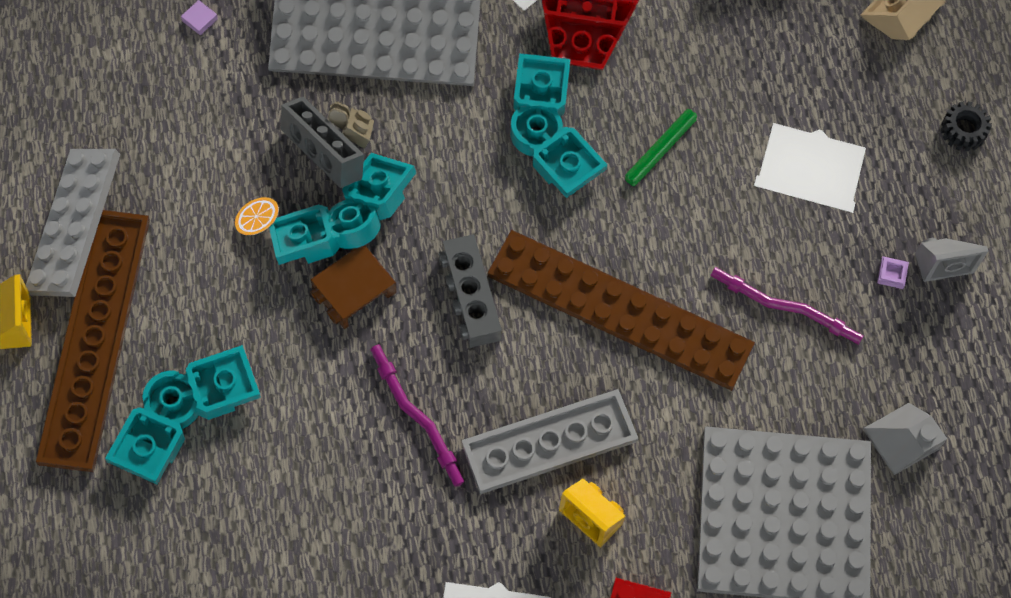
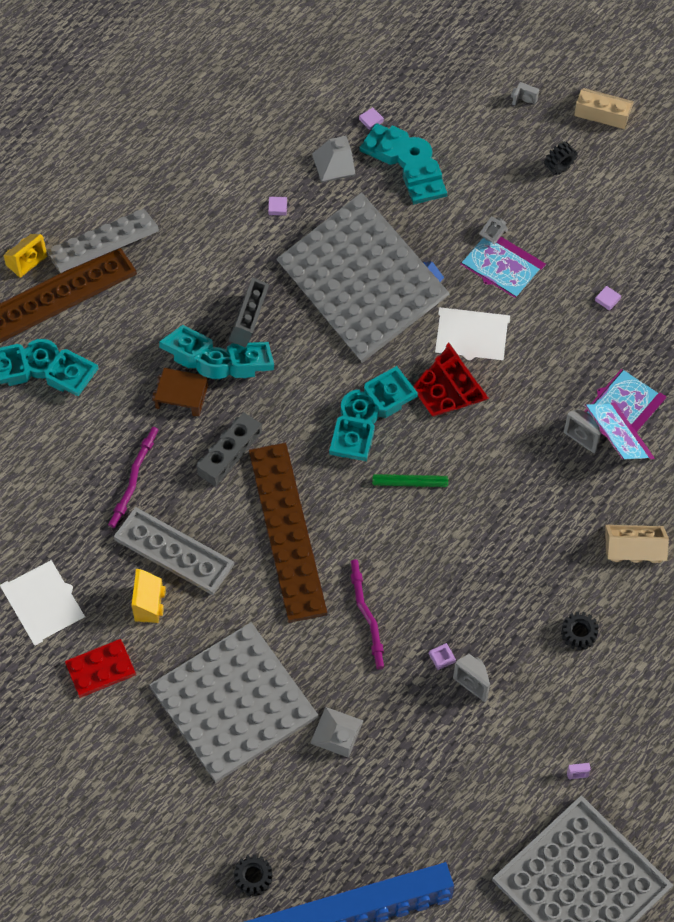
camera: 55 degrees right, 5 degrees down
light orange sticker [235,197,279,235] -> none
dark tan hinge [328,101,374,149] -> none
white sticker [754,123,866,213] -> none

